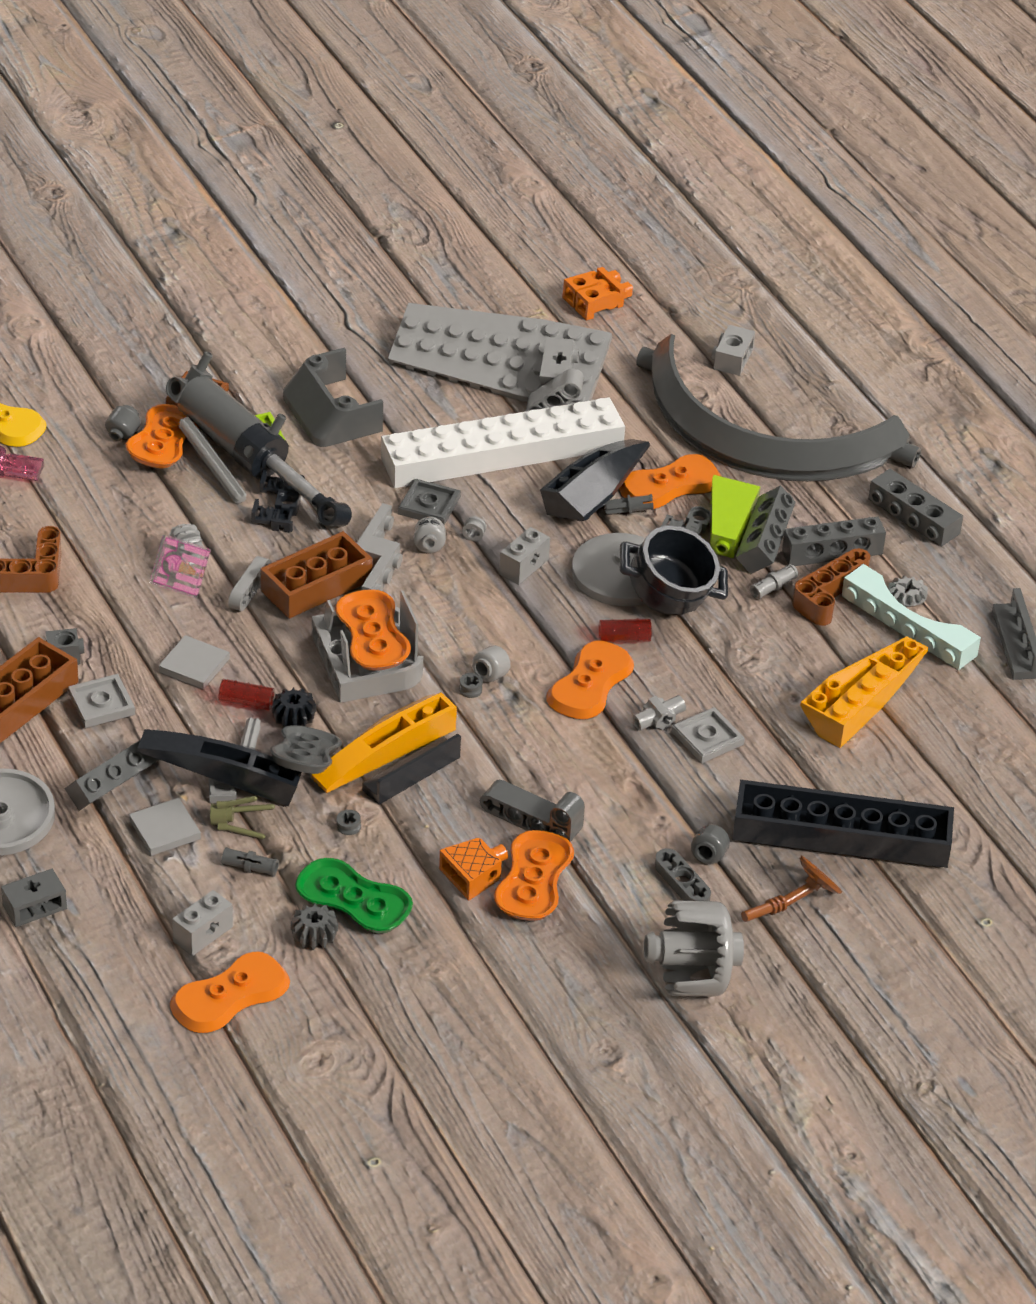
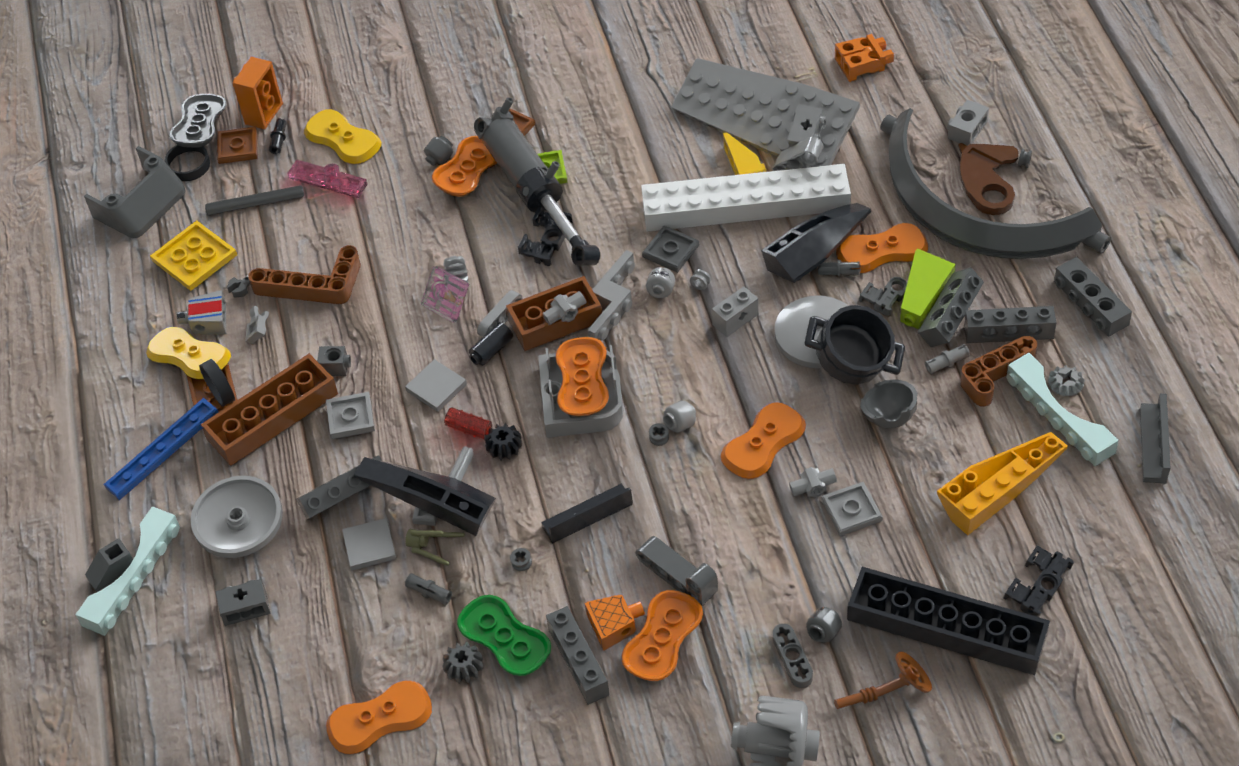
camera: 20 degrees right, 10 degrees up
light grey brick [172,890,233,956] -> none
light grey axle [179,417,246,504] -> none
dark grey plate [270,725,342,774] -> none
dark grey windscreen [283,347,383,447] -> none
light orange wedge [311,692,457,793] -> none
clear red axle [599,618,652,643] -> none
none -> black brick [469,322,514,366]
none -> light grey axle [542,291,586,325]
none -> dark grey brick [546,606,609,705]
none -> yellow slope [723,133,766,175]
none -> dark grey cylinder [860,379,918,429]
none -> reddish brown animal [958,143,1019,215]
none -> black piece [1003,545,1074,617]
none -> dark grey bush [1018,149,1032,168]

